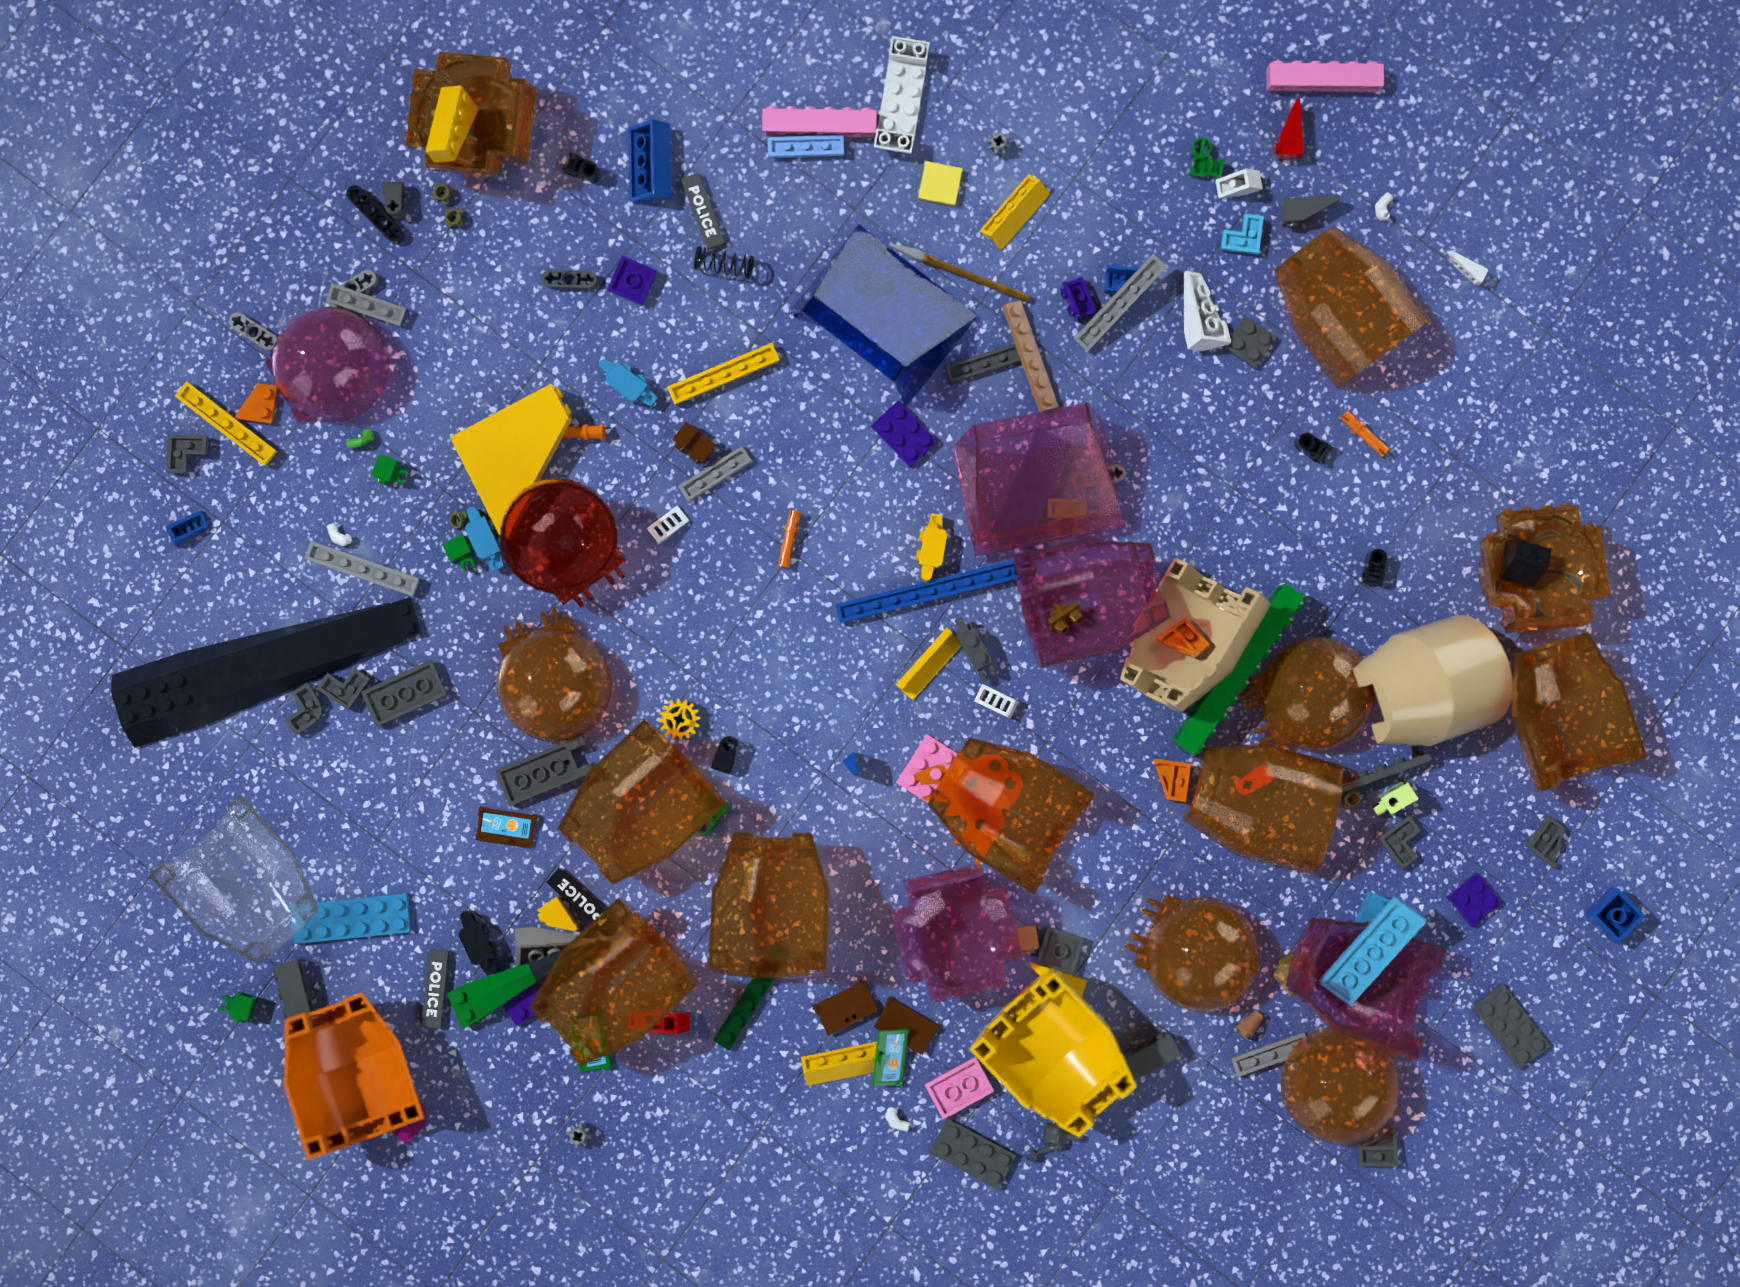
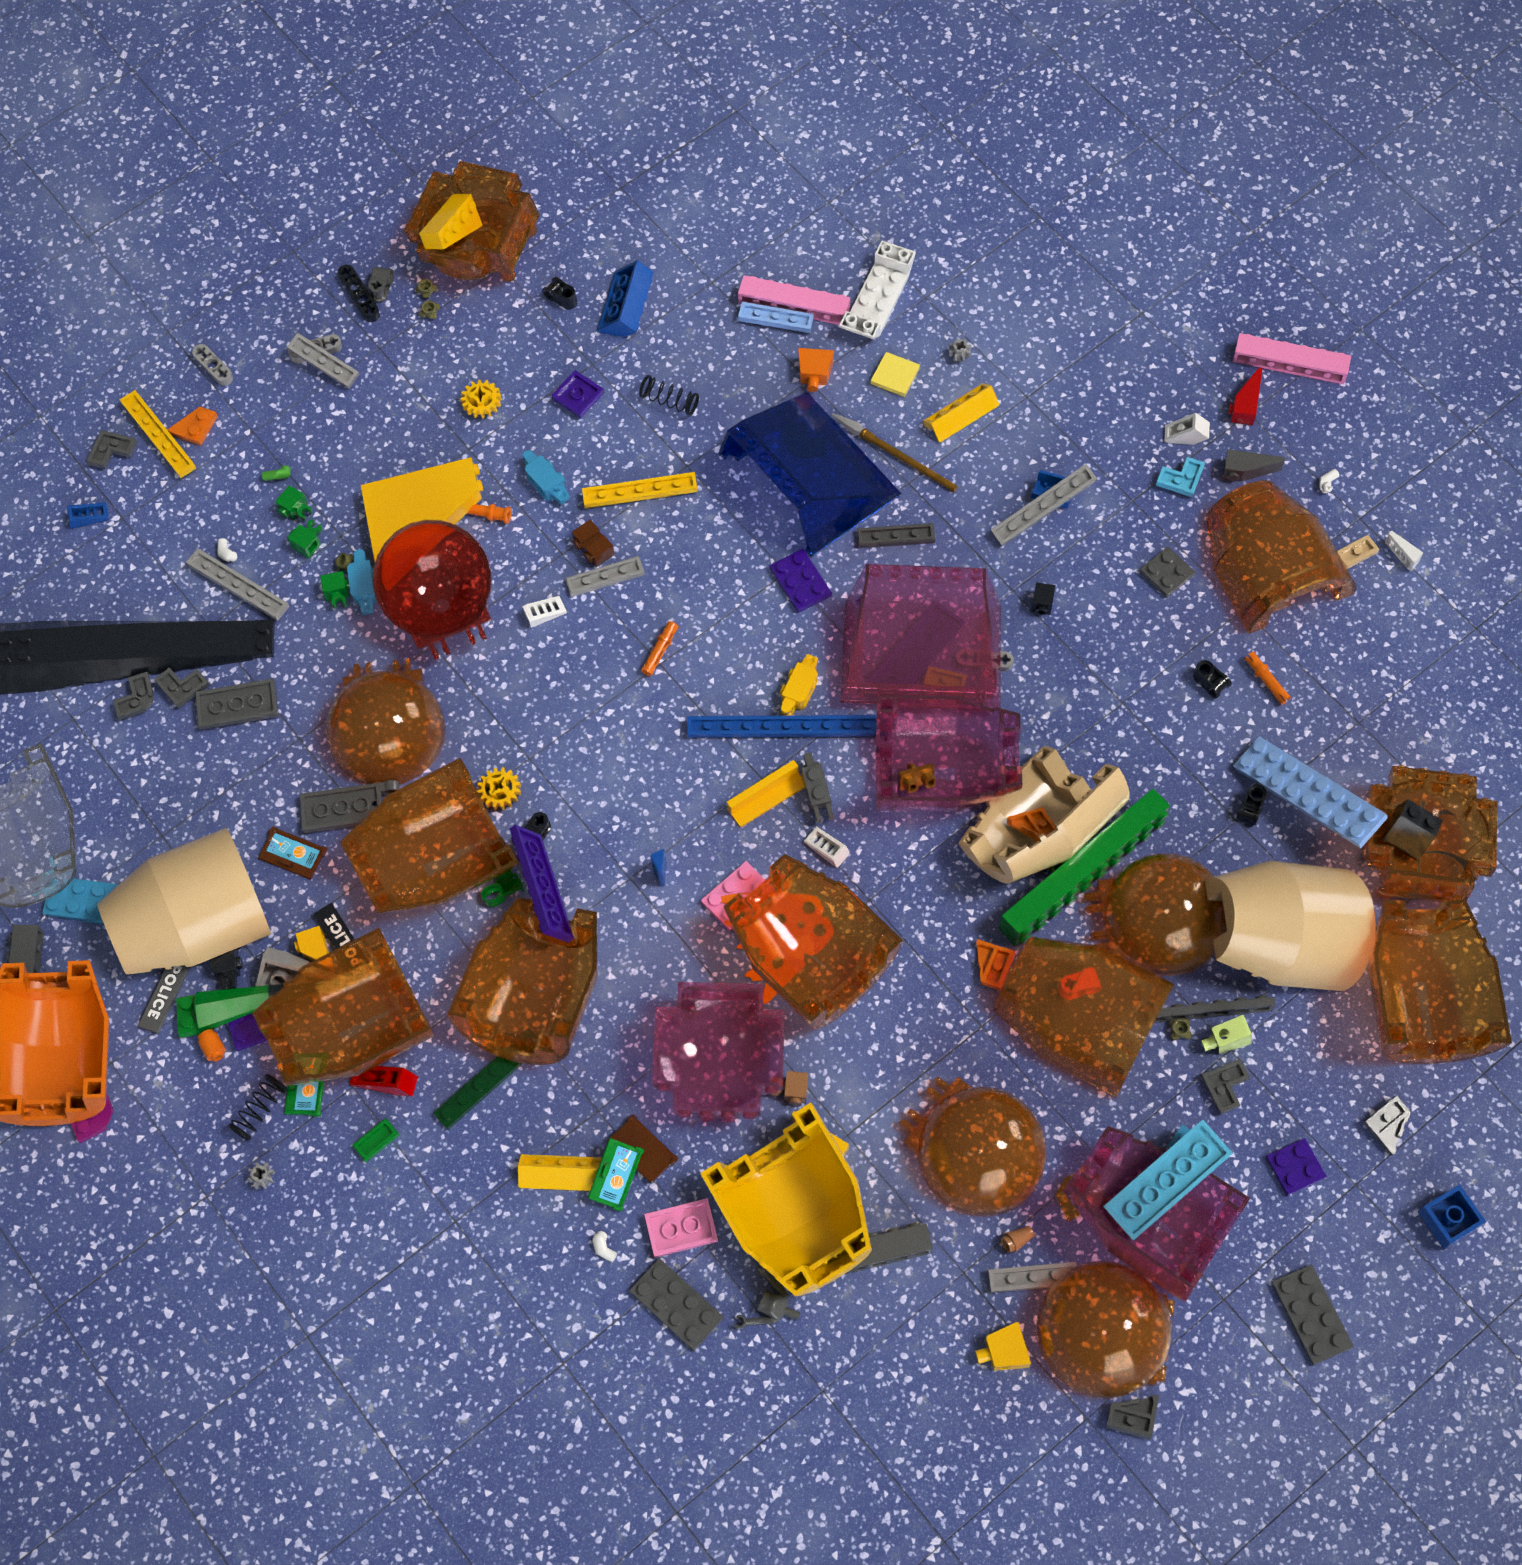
camera: 20 degrees right, 20 degrees down
clear pink windscreen [265,307,389,422] -> none
dark grey beam [542,270,598,290] -> none
dark grey tile [681,173,725,250] -> none
reddish brown door [812,979,878,1036] -> none
medium nougat plate [1002,300,1059,413] -> none
dark grey plate [1036,926,1085,975] -> none
dark purple bracket [1060,276,1097,321] -> none
white wedge [1184,271,1231,351] -> none
green piece [1188,138,1225,179] -> none
none -> tan windscreen [97,828,271,975]
none -> orange brick [197,1029,226,1062]
none -> black piece [228,1074,288,1141]
none -> green brick [288,519,323,558]
none -> green tile [352,1118,400,1163]
none -> yellow gear [460,380,502,419]
none -> dark purple plate [509,824,575,943]
none -> orange torso [798,348,834,392]
none -> yellow torso [975,1322,1031,1371]
none -> black brick [1031,582,1056,615]
none -> light blue plate [1233,736,1388,849]
none -> tan plate [1334,535,1379,570]

